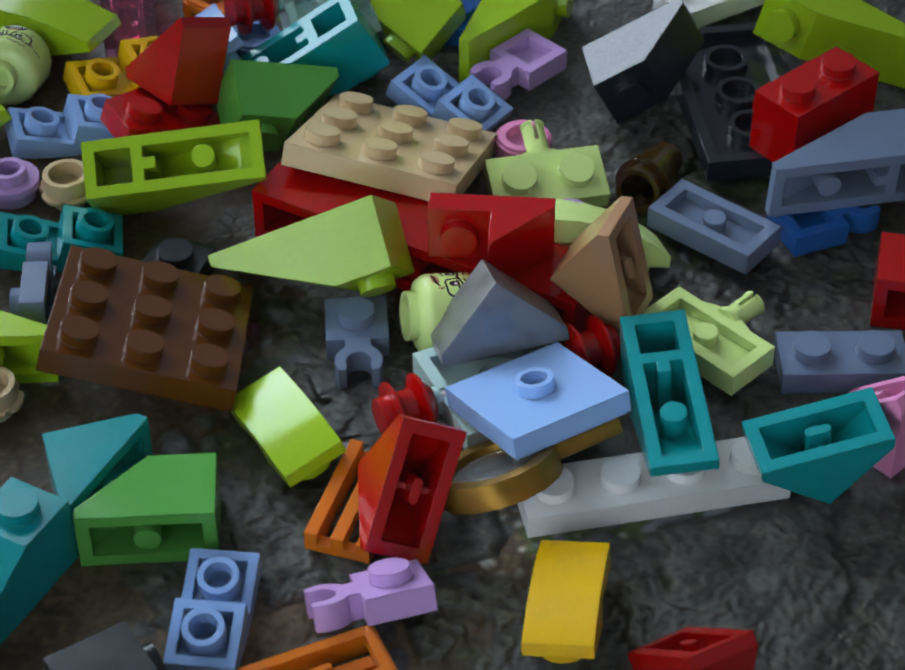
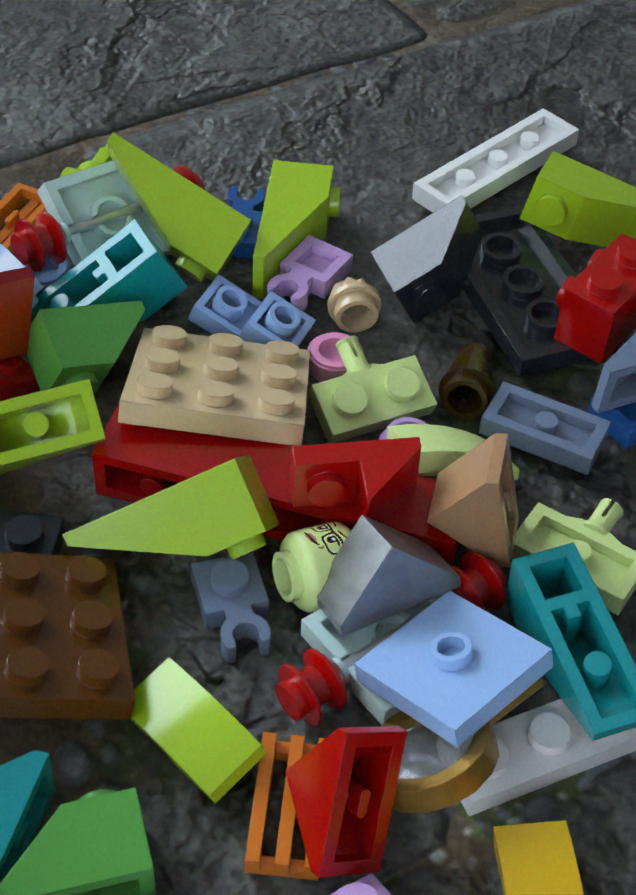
camera: 15 degrees left, 5 degrees up
none -> tan plate [327,276,382,333]

